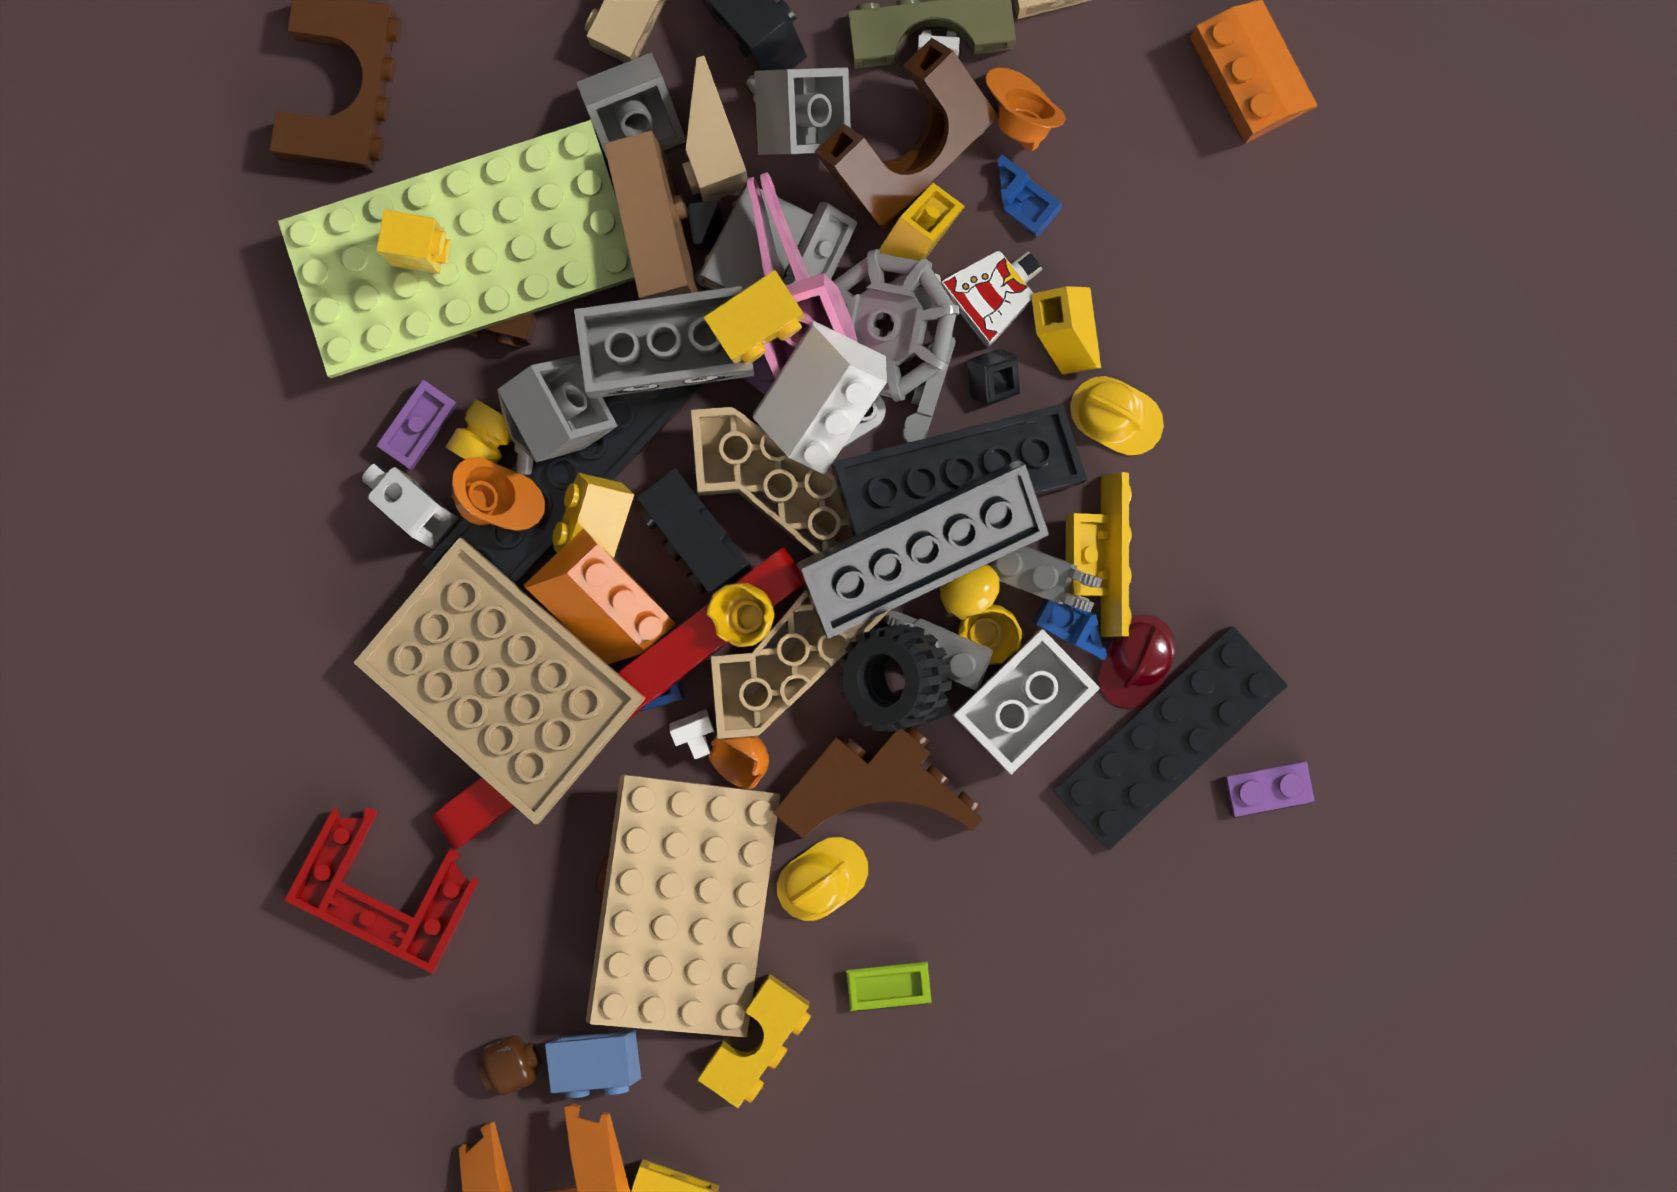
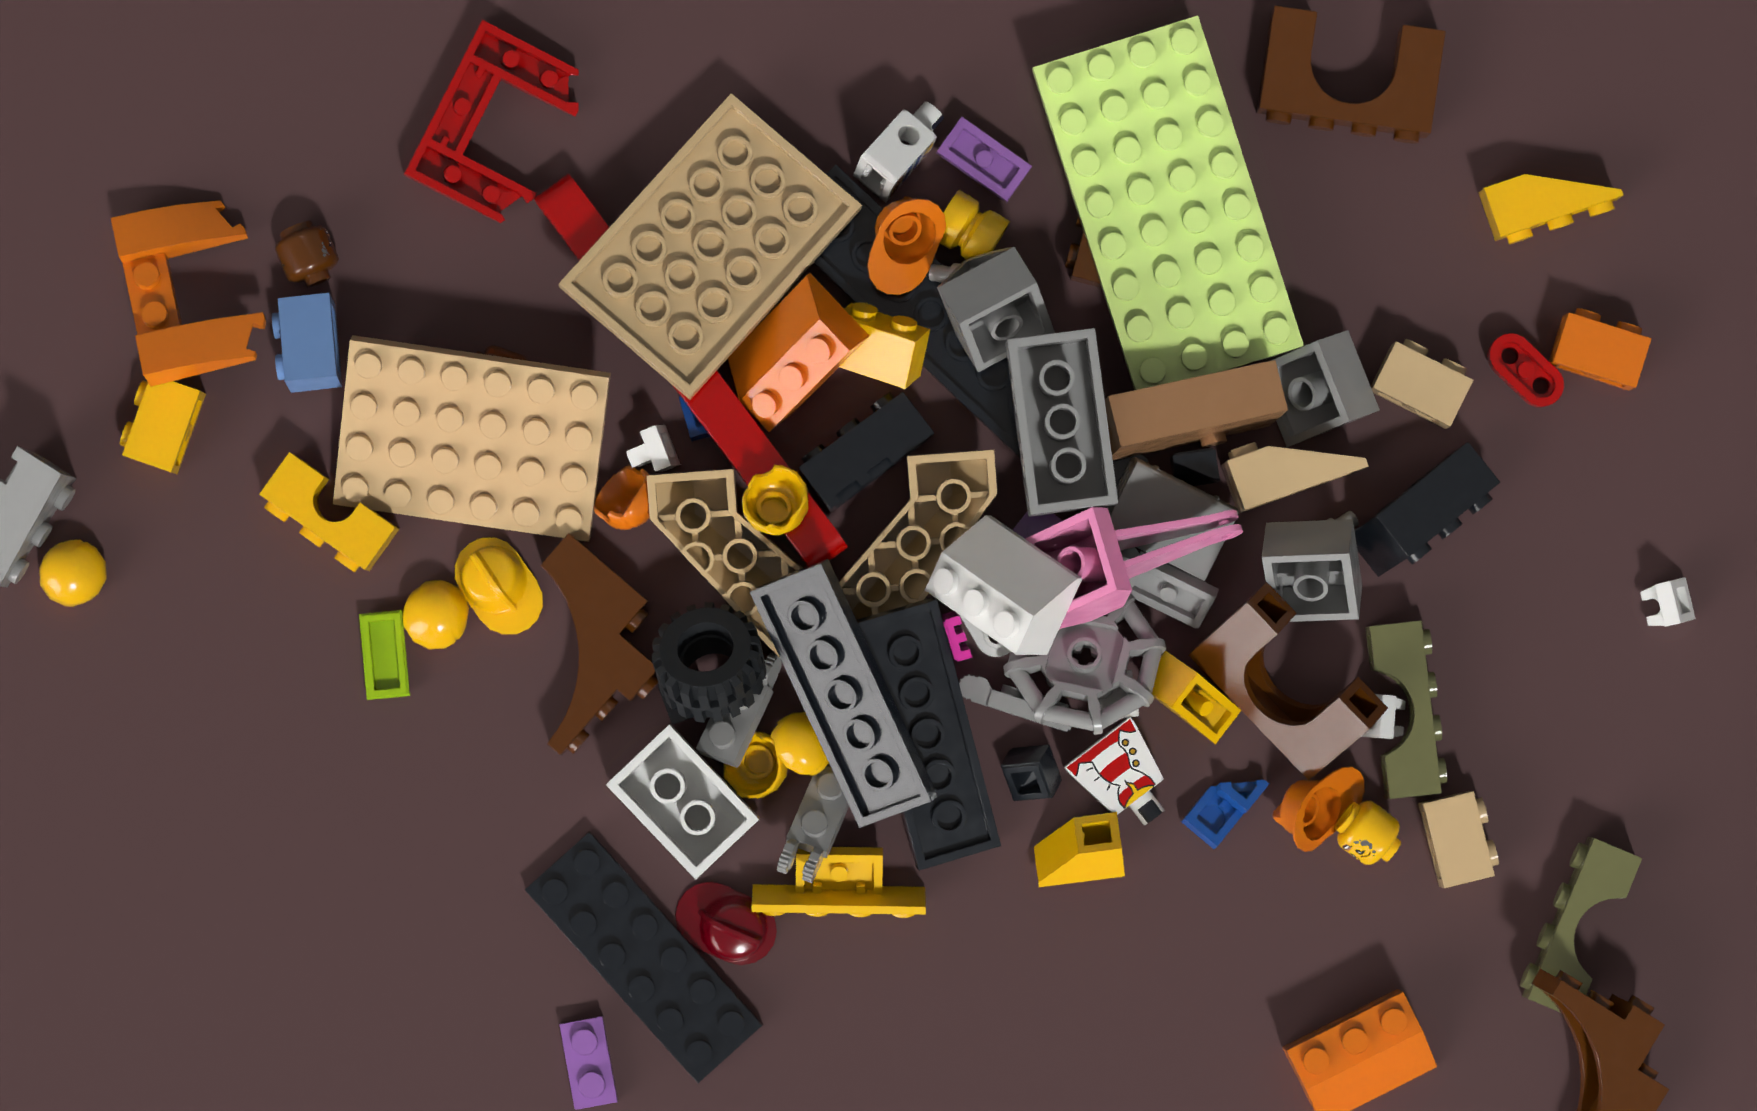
camera: 90 degrees right, 0 degrees up
yellow brick [376,209,451,274] -> none
yellow brick [704,270,806,365] -> none
blue slope [1032,599,1107,660] -> none
yellow piece [1070,376,1164,456] -> none
none -> yellow hair [403,580,470,650]
none -> dark pink tile [942,611,972,662]
none -> yellow head [1335,801,1401,865]

